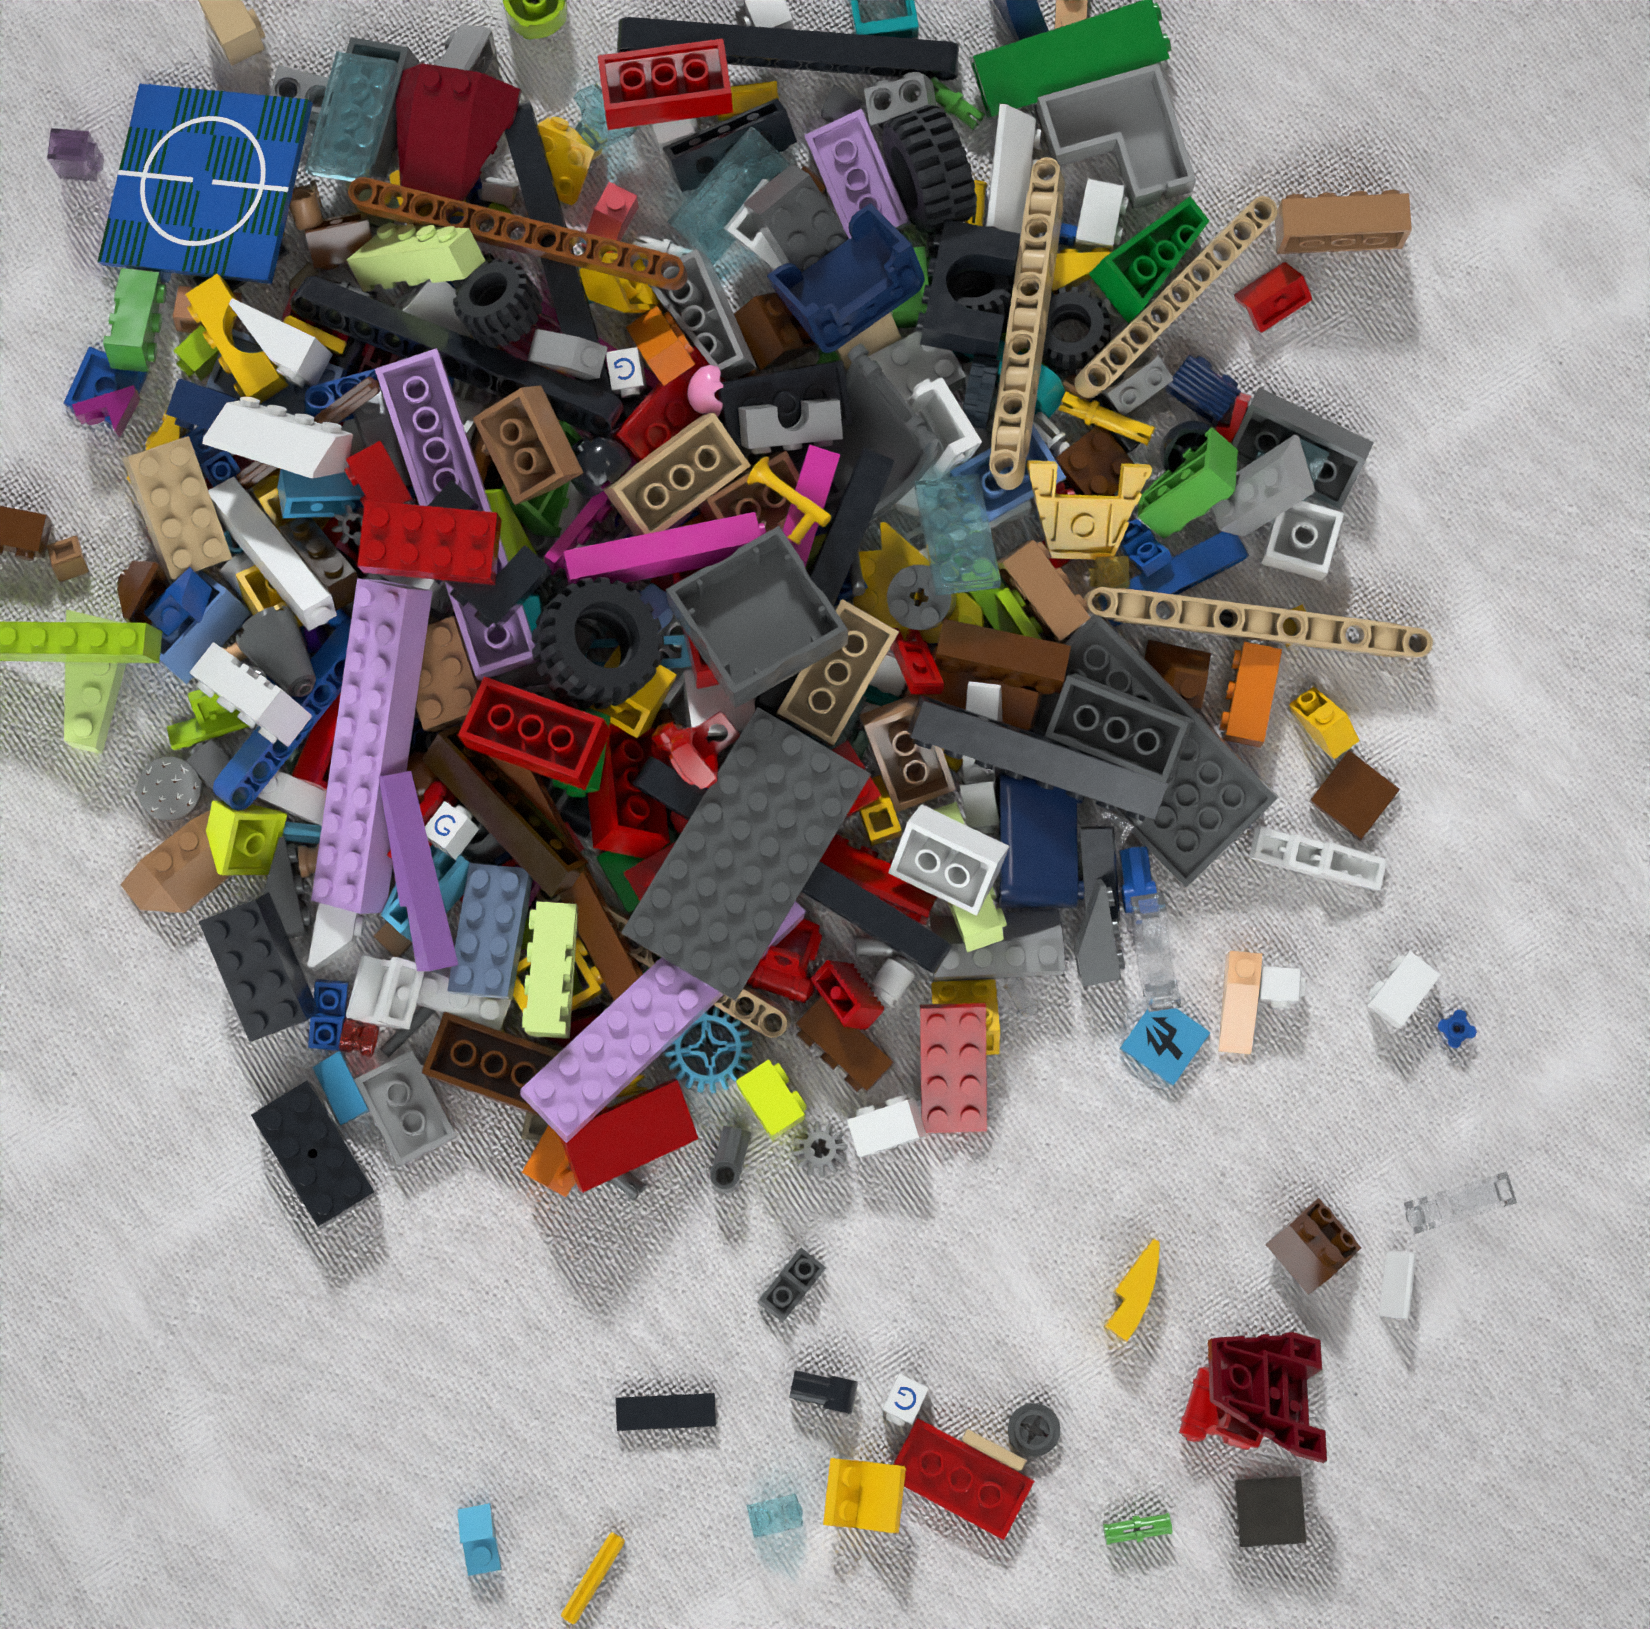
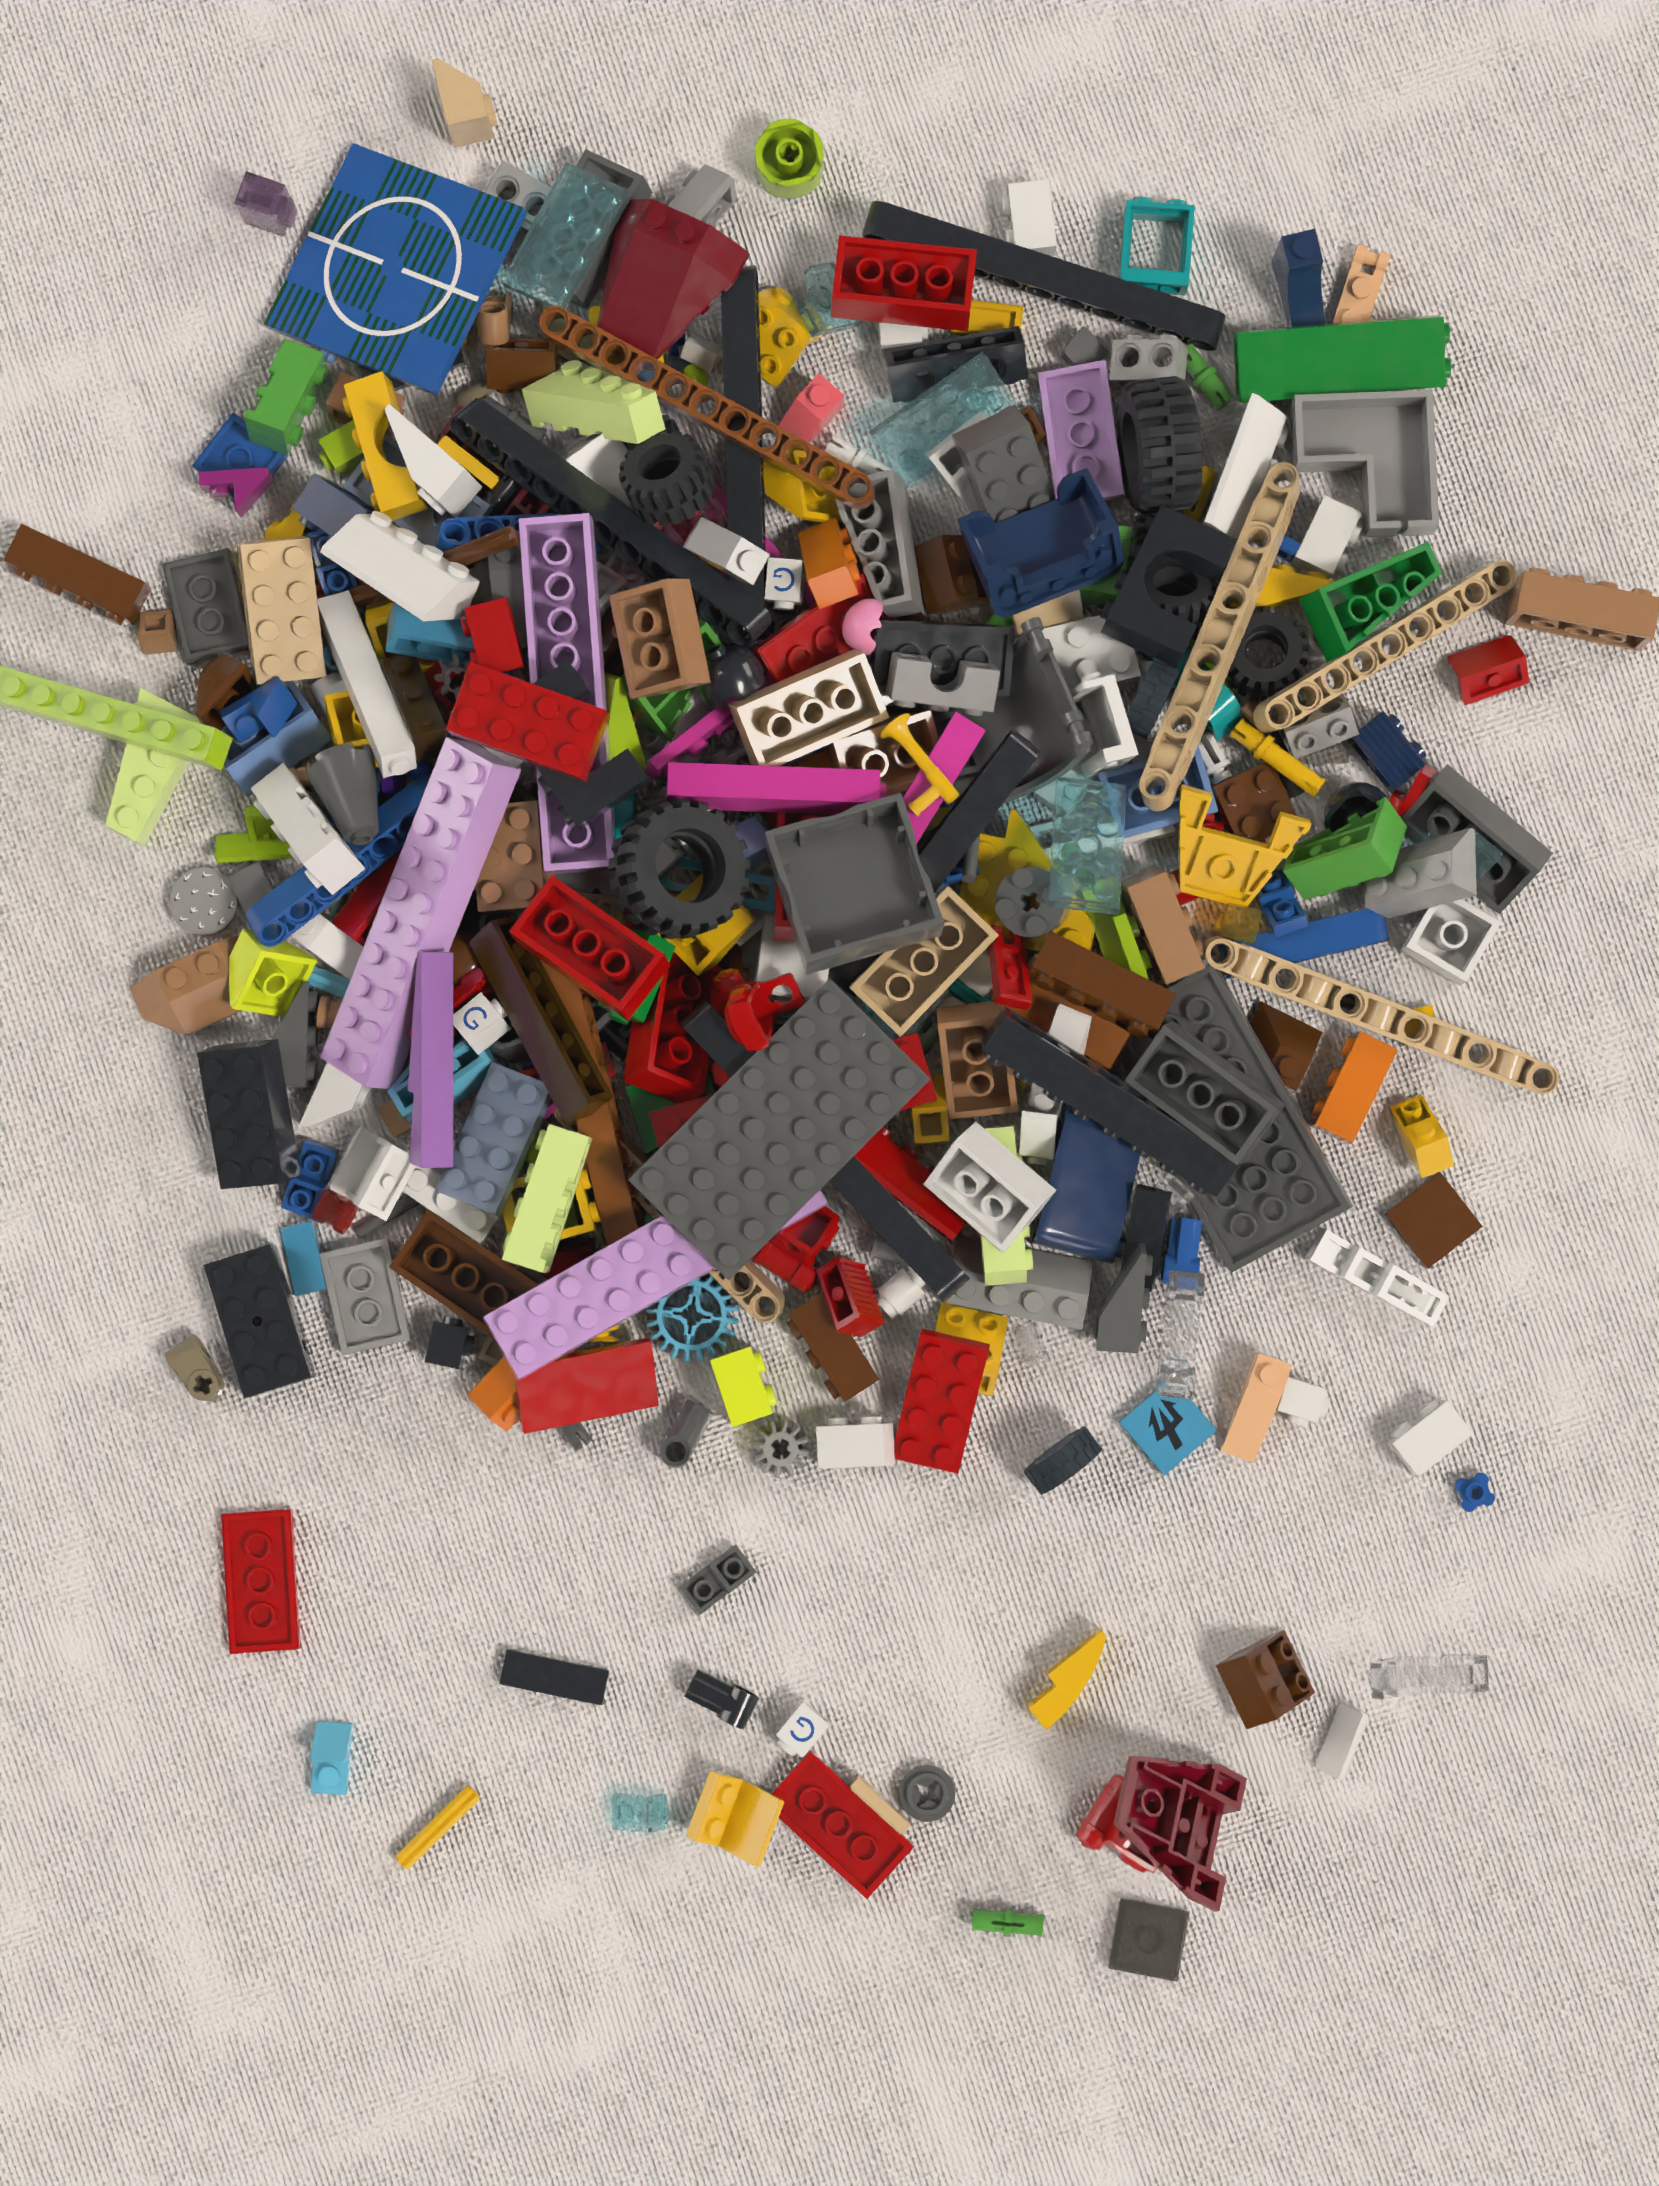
camera: 20 degrees right, 5 degrees up
none -> dark grey tile [162,548,249,665]
none -> dark tan piece [164,1334,225,1401]
none -> red tile [221,1509,301,1654]
none -> black brick [425,1316,475,1369]
none -> black wheel [1024,1426,1102,1495]

